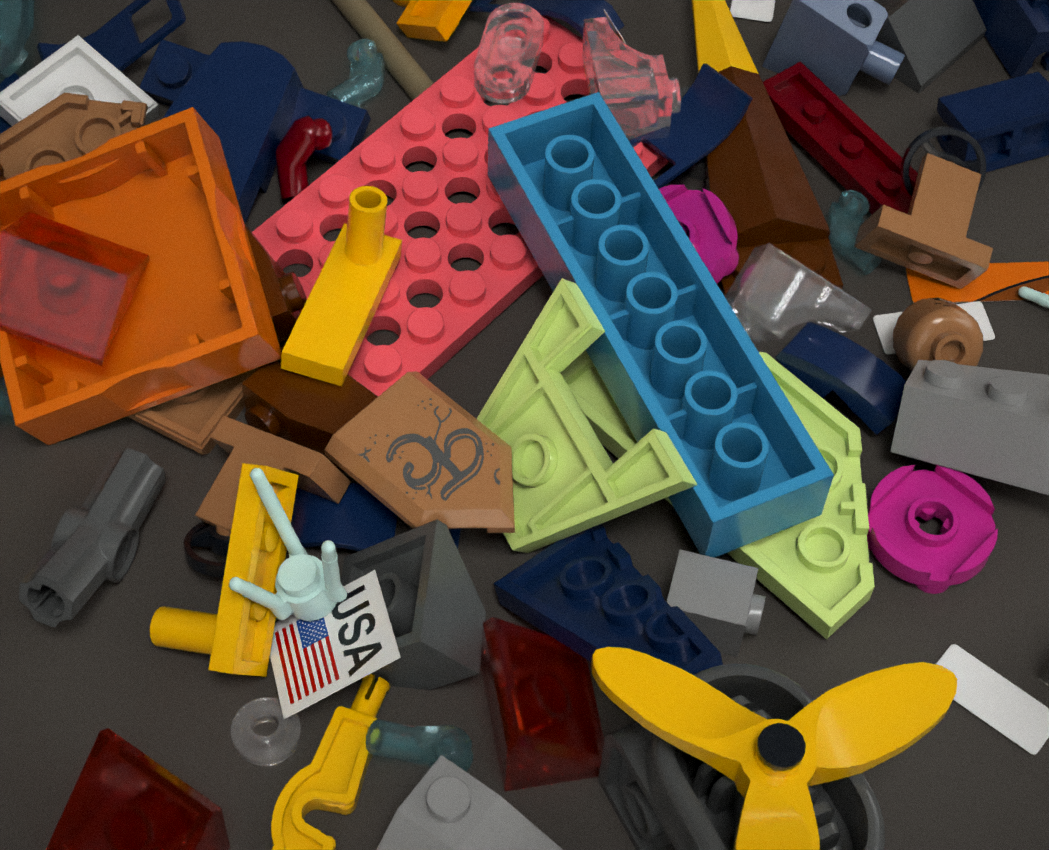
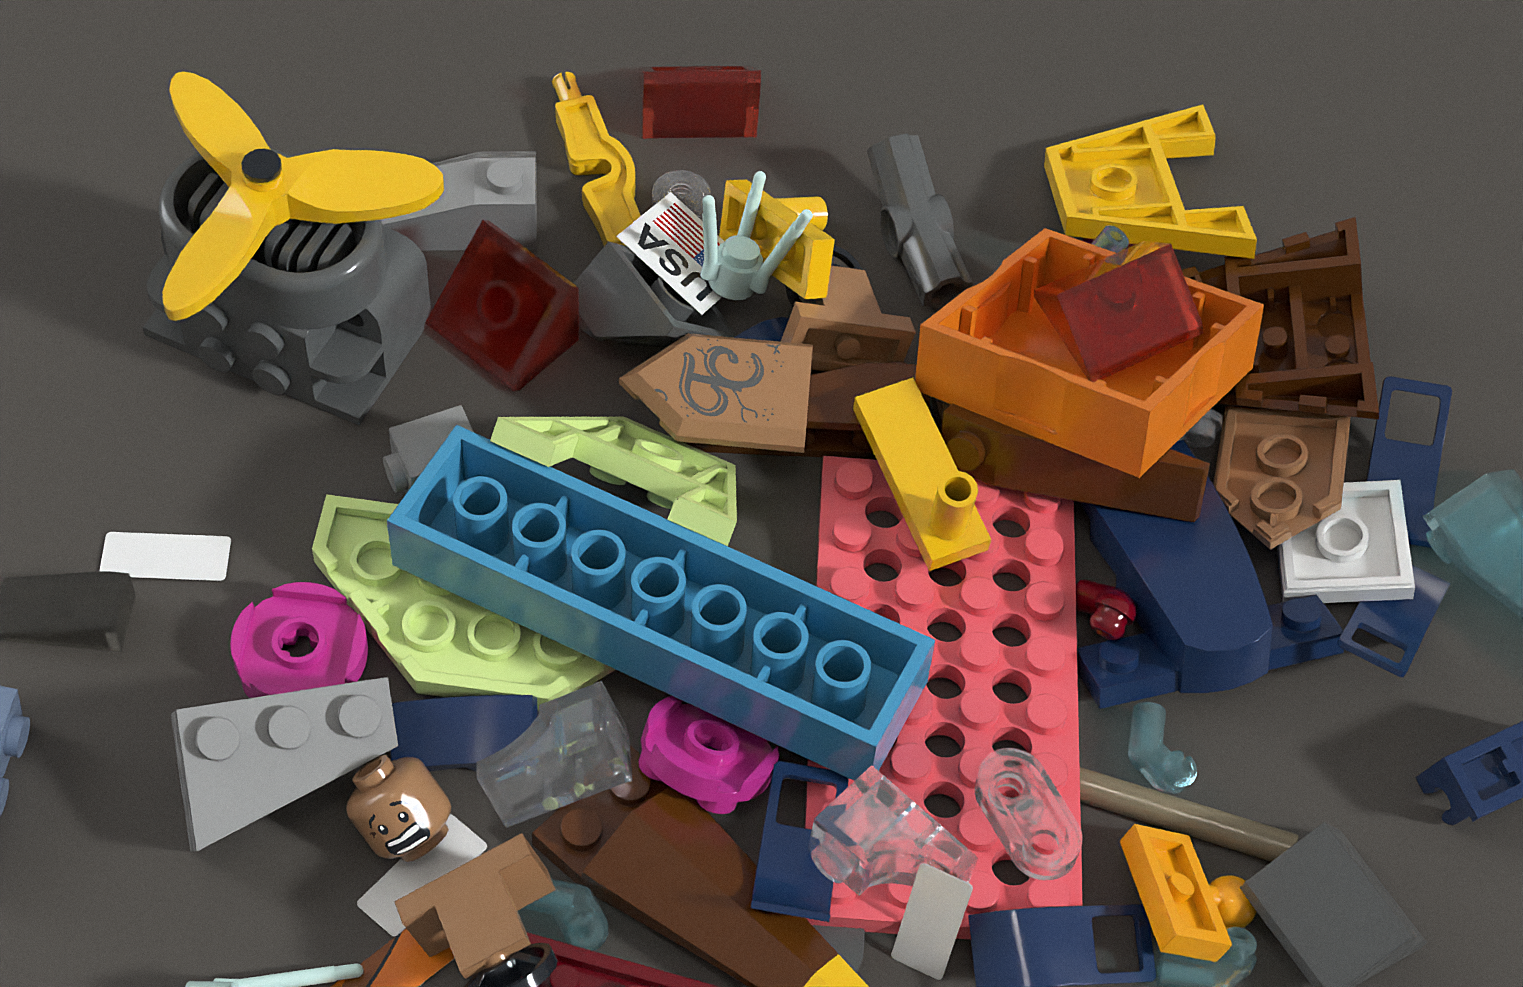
camera: 140 degrees right, 0 degrees up
clear light blue arm [366,719,473,771] -> none
dark blue wing [493,524,723,675] -> none

